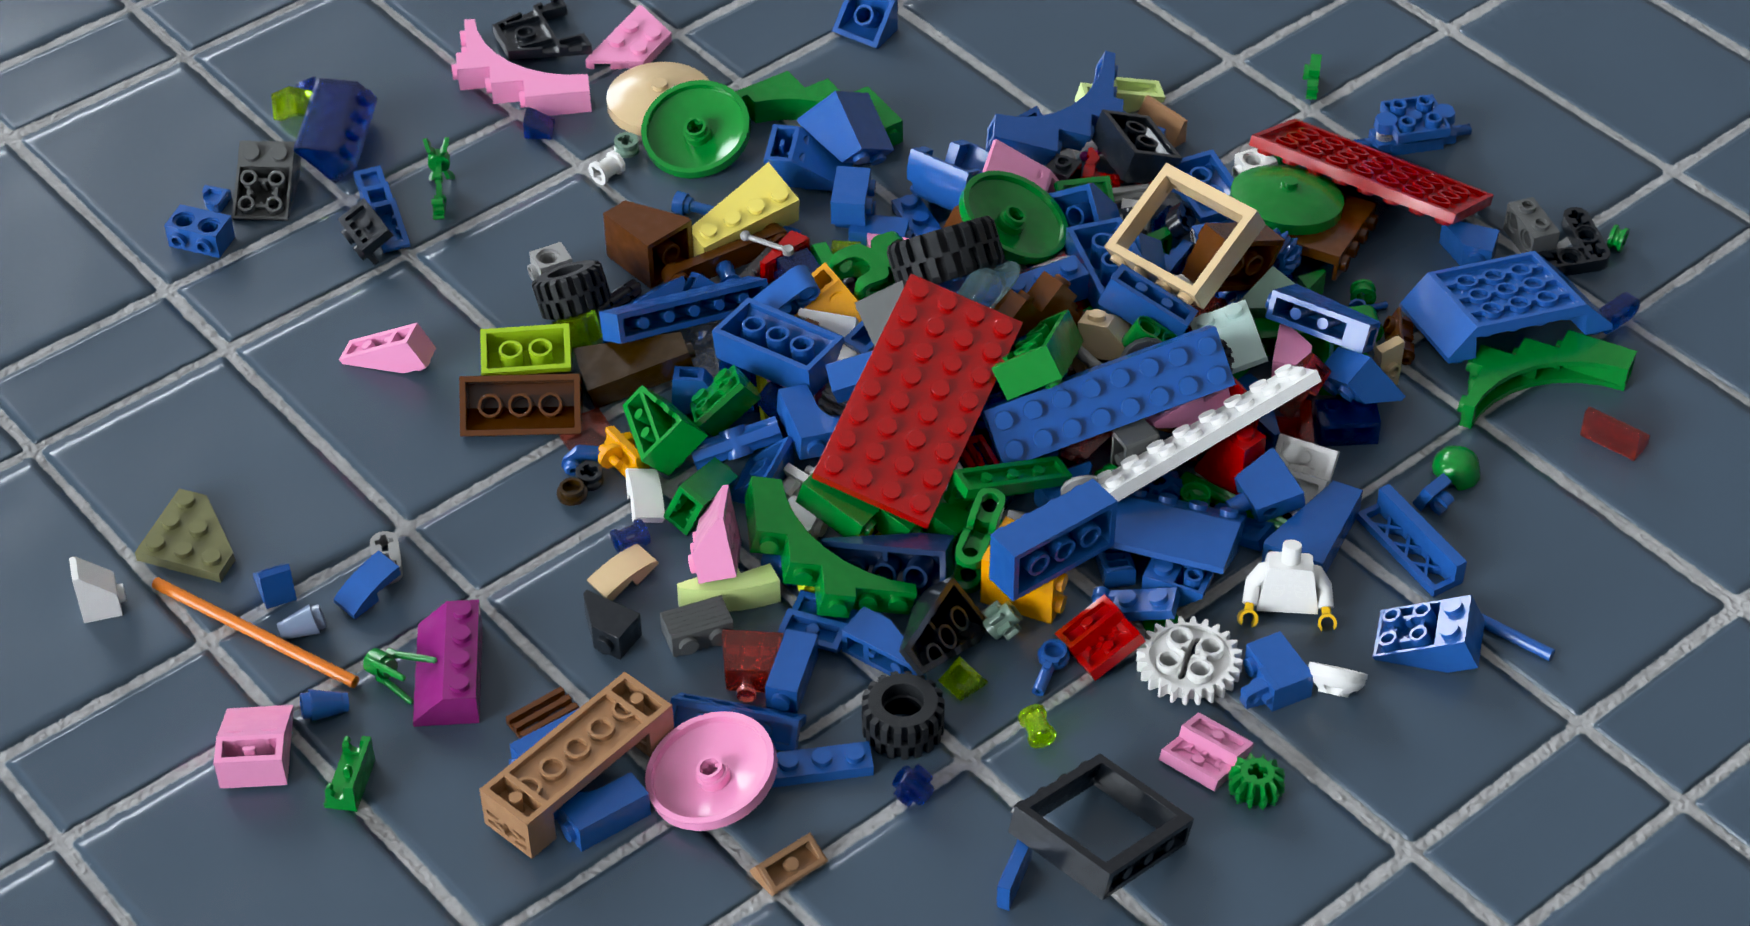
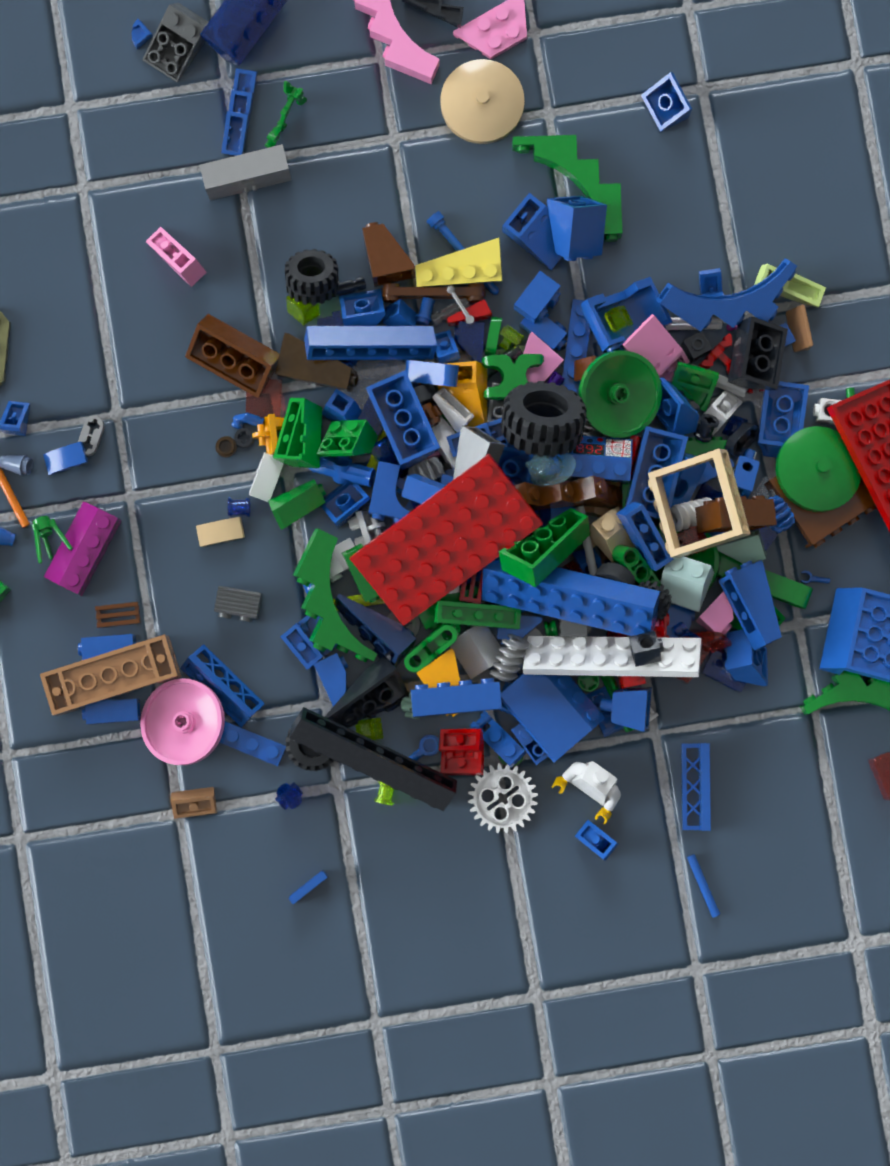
camera: 30 degrees right, 40 degrees up
blue brick [164,204,235,258] -> none
black bracket [338,198,394,265] -> none
lime slope [480,323,573,376] -> none
clear blue slope [523,107,555,139] -> none
light grey brick [527,242,573,281] -> none
black slope [583,590,642,660] -> none
white bush [589,150,626,185] -> none
sand green bush [614,132,639,158] -> none
green dish [641,80,751,179] -> none
yellowish green slope [677,563,781,611] -> none
bright pink slope [688,484,741,584] -> none
clear red torso [722,629,784,702] -> none
blue brick [765,629,819,713] -> none
black window [1008,753,1194,900] -> none
bright pink slope [1159,712,1254,792] -> none
green gear [1228,753,1285,810] -> none
blue hinge [1240,631,1313,712] -> none
blue slope [1261,480,1363,573] -> none
white slope [1275,434,1340,504] -> none
green slope [1297,269,1326,295] -> none
white piece [1308,661,1368,698] -> none
green bush [1350,279,1376,305] -> none
tan plate [1373,336,1405,385] -> none
blue slope [1373,595,1485,673] -> none
reddish brown hinge [1383,307,1415,365] -> none
blue tile [1412,473,1455,516] -> none
green hair [1432,445,1481,491] -> none
none -> light grey brick [199,144,292,201]
none -> black brick [289,707,457,812]
none -> blue slope [575,820,619,861]
none -> black brick [629,631,664,667]

